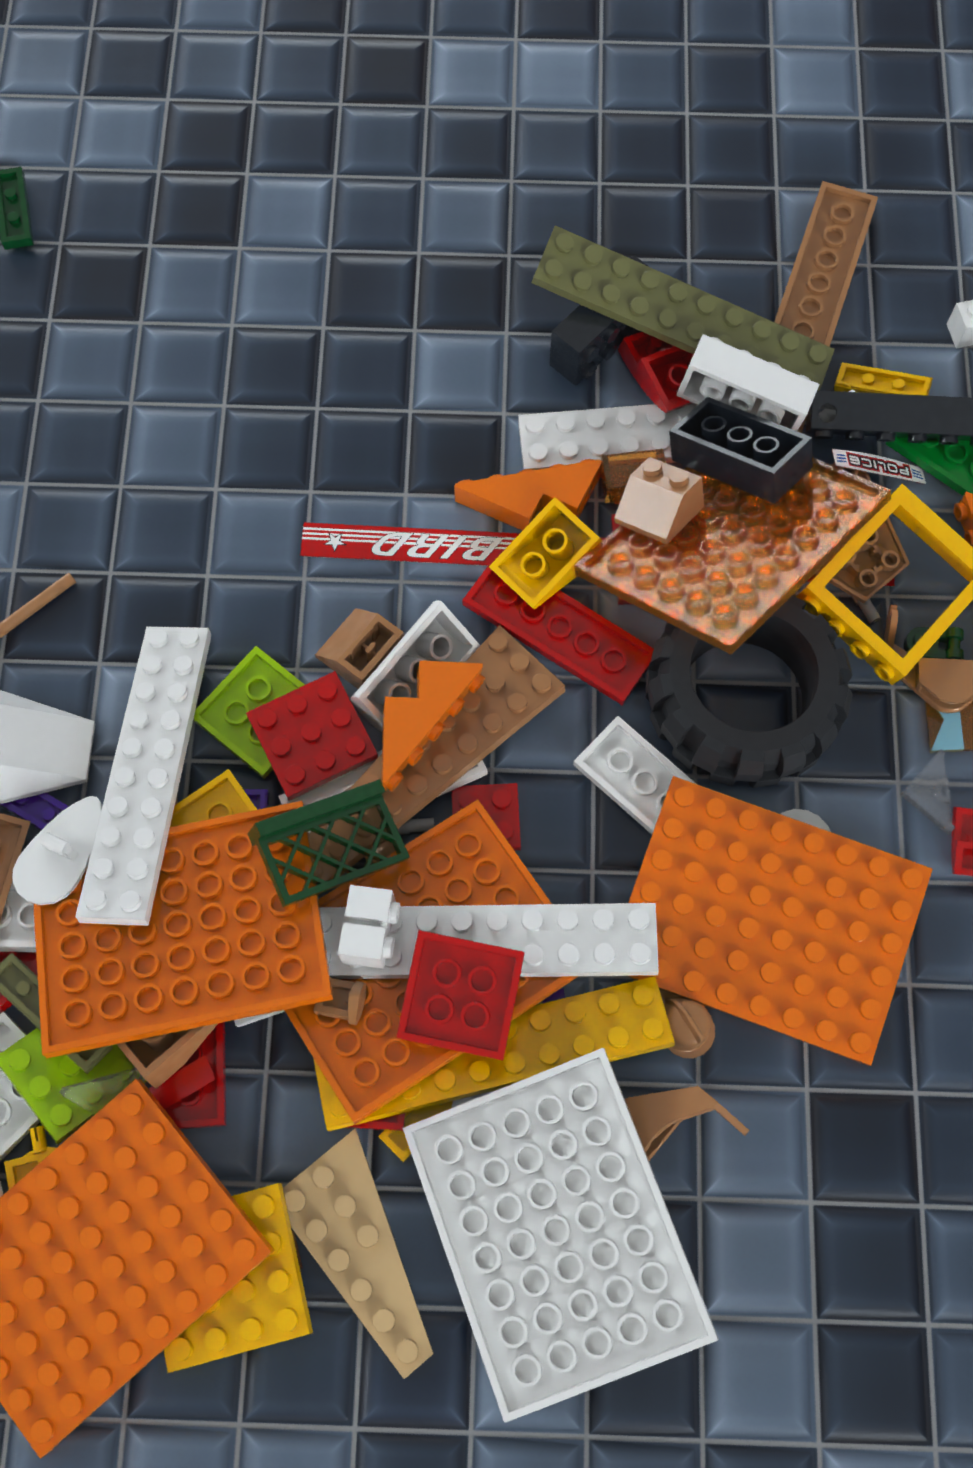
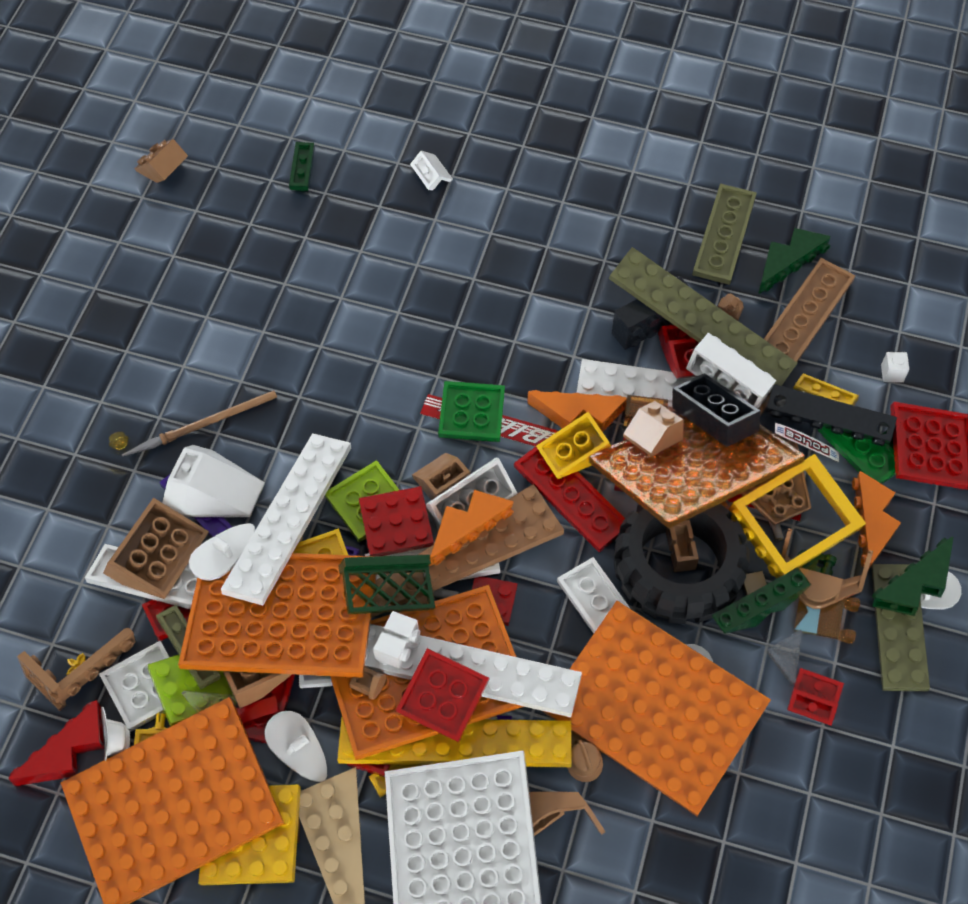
camera: 15 degrees right, 10 degrees down
none -> white shield [264,711,327,783]
none -> white panel [410,151,453,191]
none -> green plate [438,381,505,442]
none -> medium nougat piece [666,520,699,573]
none -> olive plate [692,184,757,285]
none -> dark green slope [712,568,811,634]
none -> medium nougat piece [718,293,744,321]
none -> tan tile [743,571,767,596]
none -> dark green slope [758,228,831,294]

